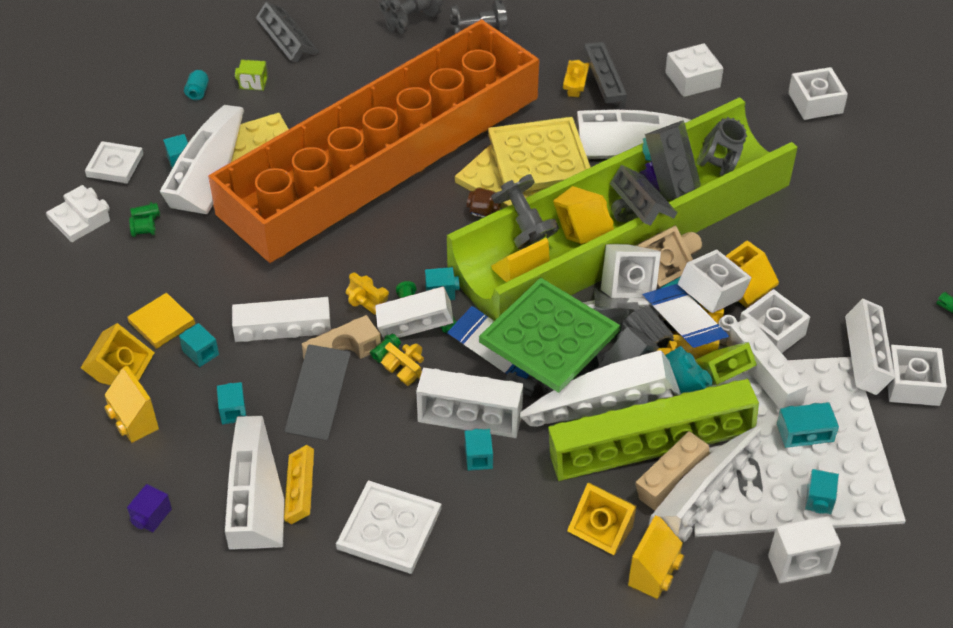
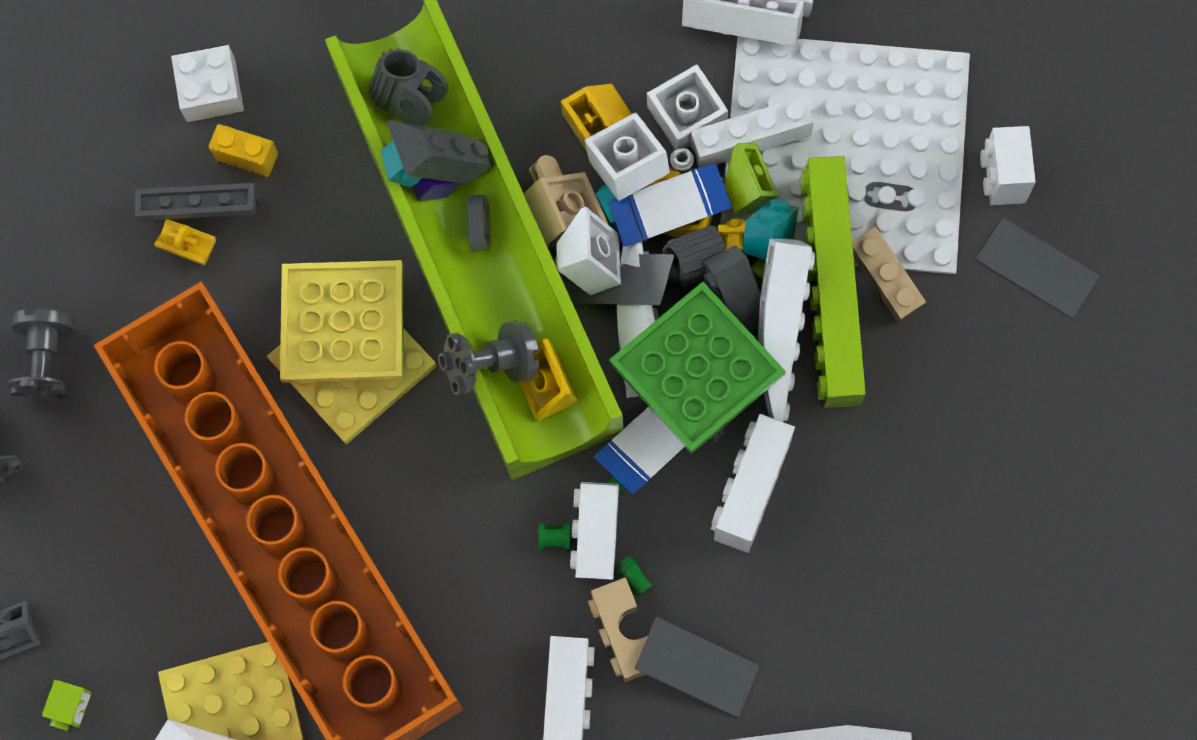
camera: 75 degrees left, 25 degrees up
yellow plate [284,445,314,524] -> none
white plate [336,481,441,574] -> none
yellow hips [345,272,389,315] -> none
yellow hips [381,342,424,386] -> none
teal brick [425,267,460,301] -> none
teal brick [465,429,493,471] -> none
reddish brown head [467,187,501,218] -> none
yellow slope [553,186,614,244] -> none
yellow slope [567,483,636,555] -> none
white wedge [576,110,690,159] -> none
dark grey fence [610,165,678,226] -> none
yellow slope [628,515,684,599] -> none
white wedge [649,426,762,542] -> none
teal brick [776,402,839,448] -> none
teal brick [805,469,839,515] -> none
none -> yellow brick [209,124,278,178]

